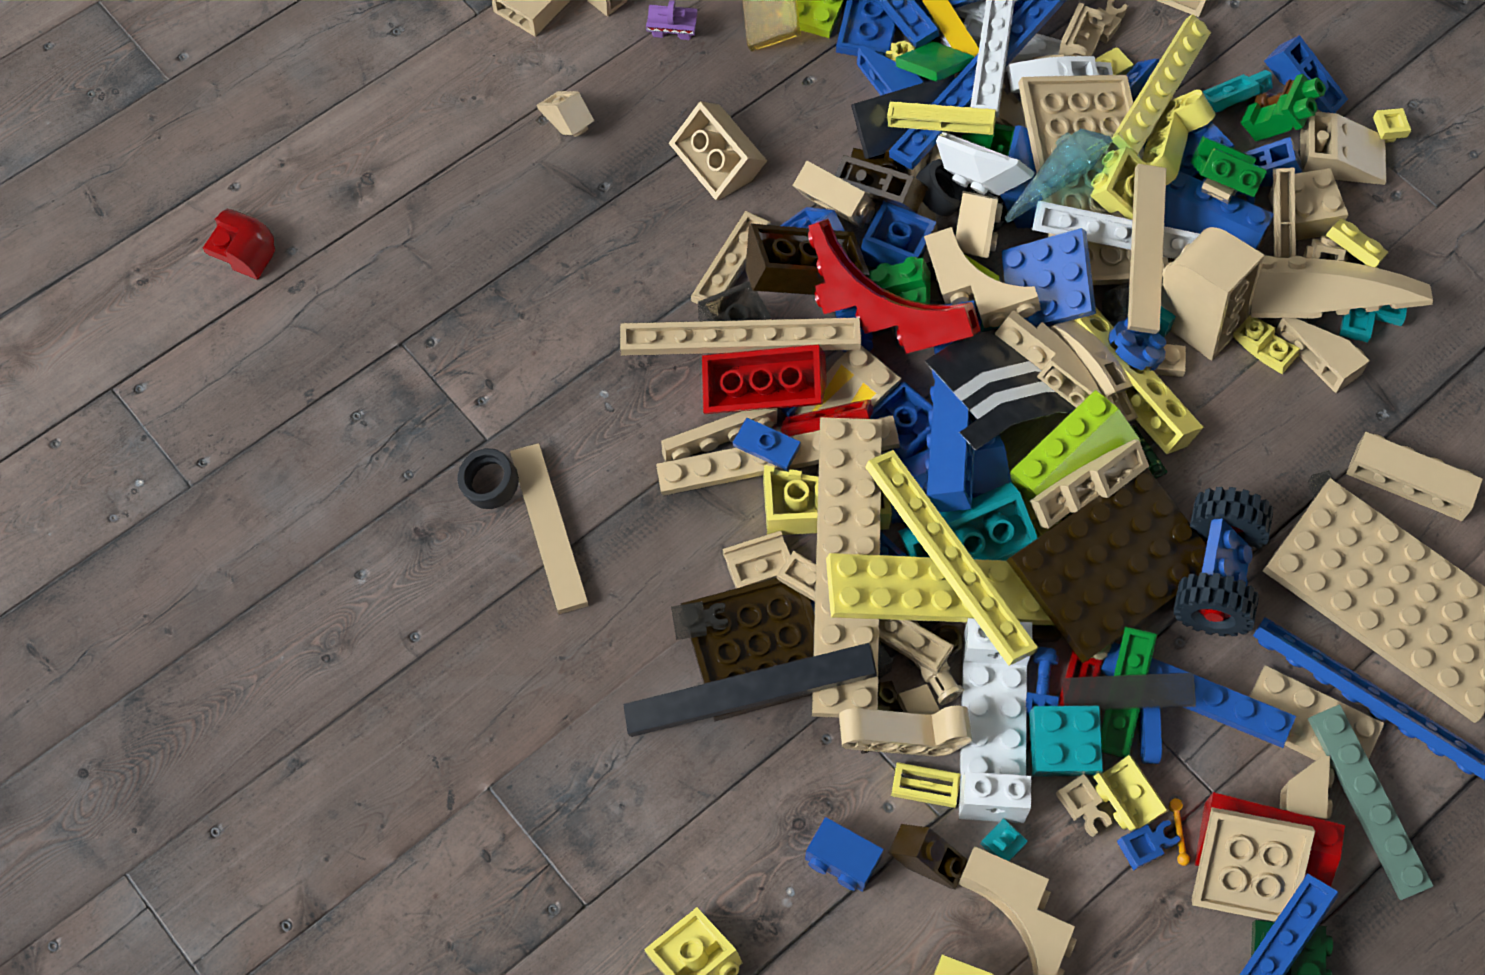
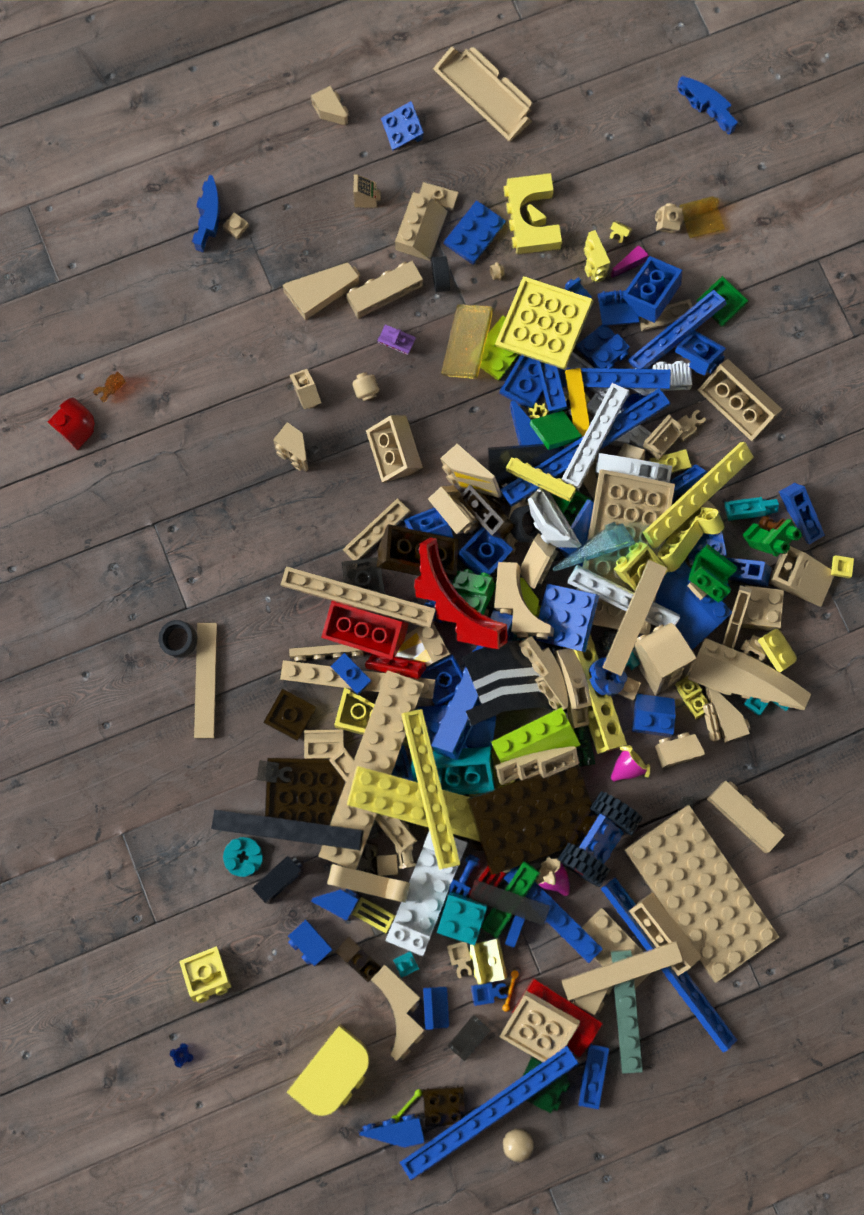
camera: 15 degrees right, 15 degrees up
none -> clear orange plate [93,371,126,402]
none -> teal plate [223,837,263,877]
none -> black window [252,856,303,904]
none -> dark brown plate [263,689,316,742]
none -> tan slope [273,422,308,472]
none -> blue slope [311,889,359,921]
none -> tan head [352,372,379,401]
none -> blue panel [423,987,449,1030]
none -> tan slope [440,444,502,498]
none -> clear smoke hinge [447,1015,491,1062]
none -> hat [535,857,570,896]
none -> tan tile [561,941,683,1001]
none -> blue plate [578,1044,609,1110]
none -> dark pink hat [611,745,650,782]
none -> tan brick [629,892,702,976]
none -> blue slope [632,694,676,737]
none -> tan slope [655,732,705,768]
none -> tan axle [703,703,721,741]

